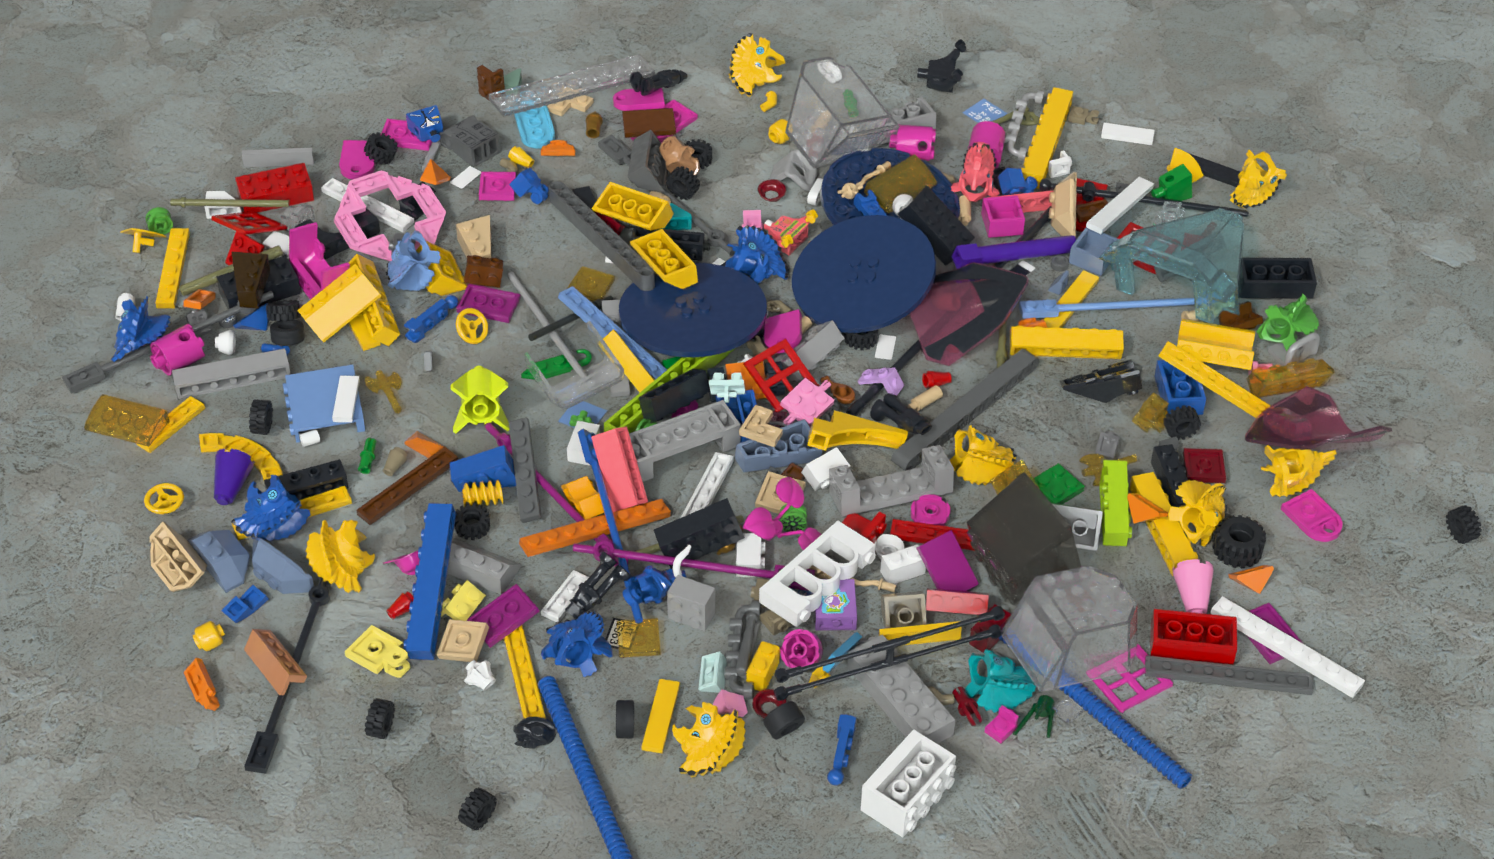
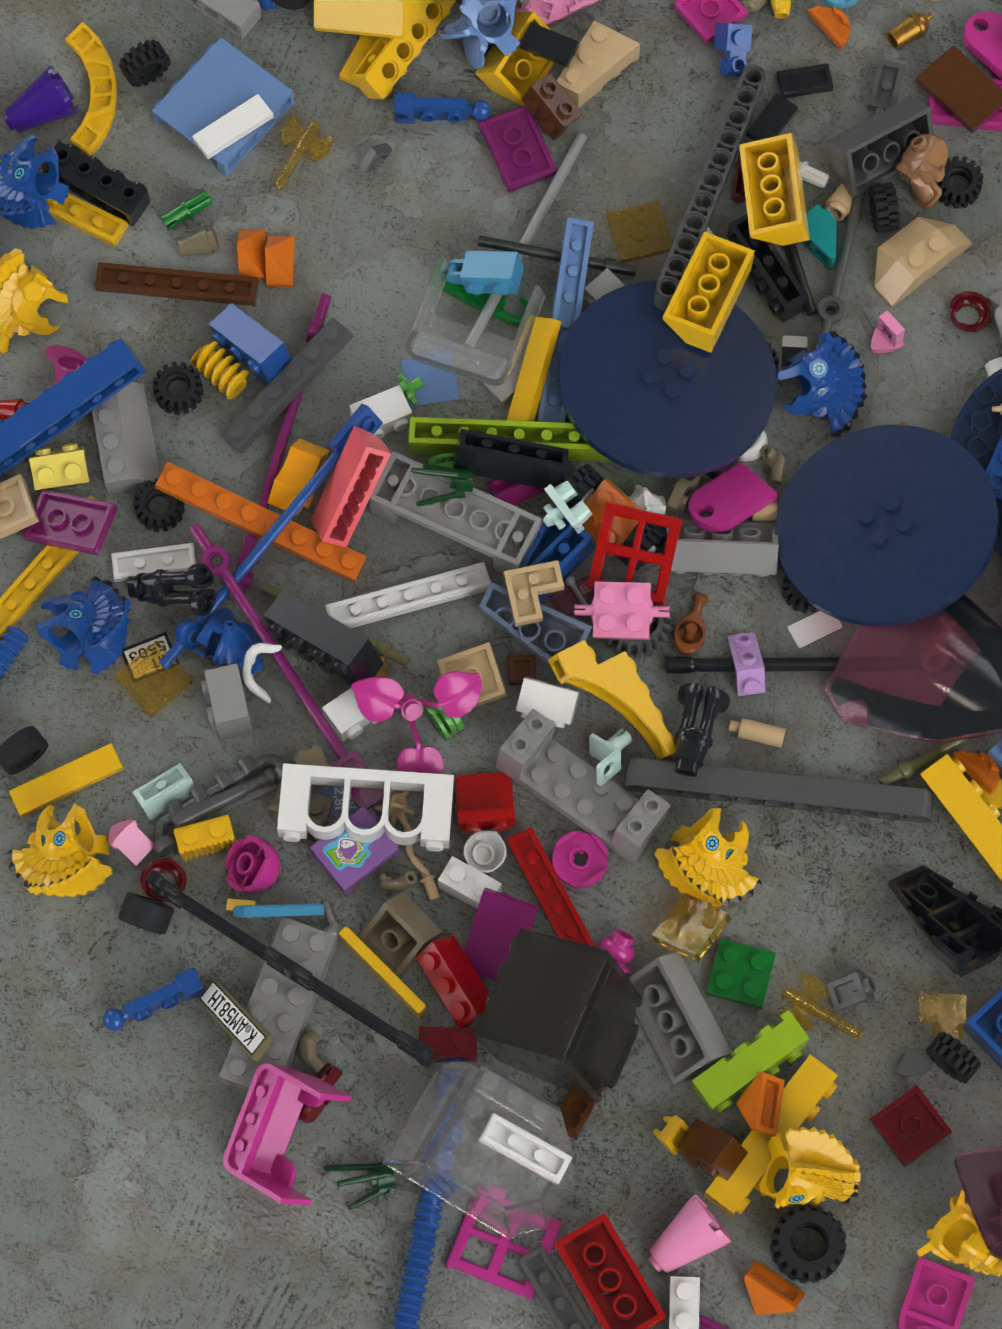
camera: 55 degrees right, 25 degrees up
white hinge [299,429,320,447] -> none
neon yellow brick [450,366,510,434] -> none
yellow piece [456,308,488,344] -> none
coral torso [764,209,818,256] -> none
white brick [861,729,956,838] -> none
red cone [922,371,952,389] -> none
teal piece [965,649,1036,713] -> none
dark pink bracket [984,705,1018,744] -> none
black brick [1151,444,1188,507] -> none
none -> black tyre [133,478,185,532]
none -> tile [197,978,275,1062]
none -> dark pink windscreen [223,1063,351,1205]
none -> orange slope [265,236,295,287]
none -> dark tan arm [377,871,417,892]
none -> dark green plant [411,464,473,507]
none -> dark azure brick [446,251,524,295]
none -> white tile [478,1113,572,1185]
none -> black tile [520,22,579,68]
none -> light aqua bracket [589,728,632,786]
none -> yellow tile [653,1115,689,1156]
none -> reddish brown brick [676,1119,748,1181]
none -> black tile [776,63,834,98]
none -> tan wedge [874,217,972,308]

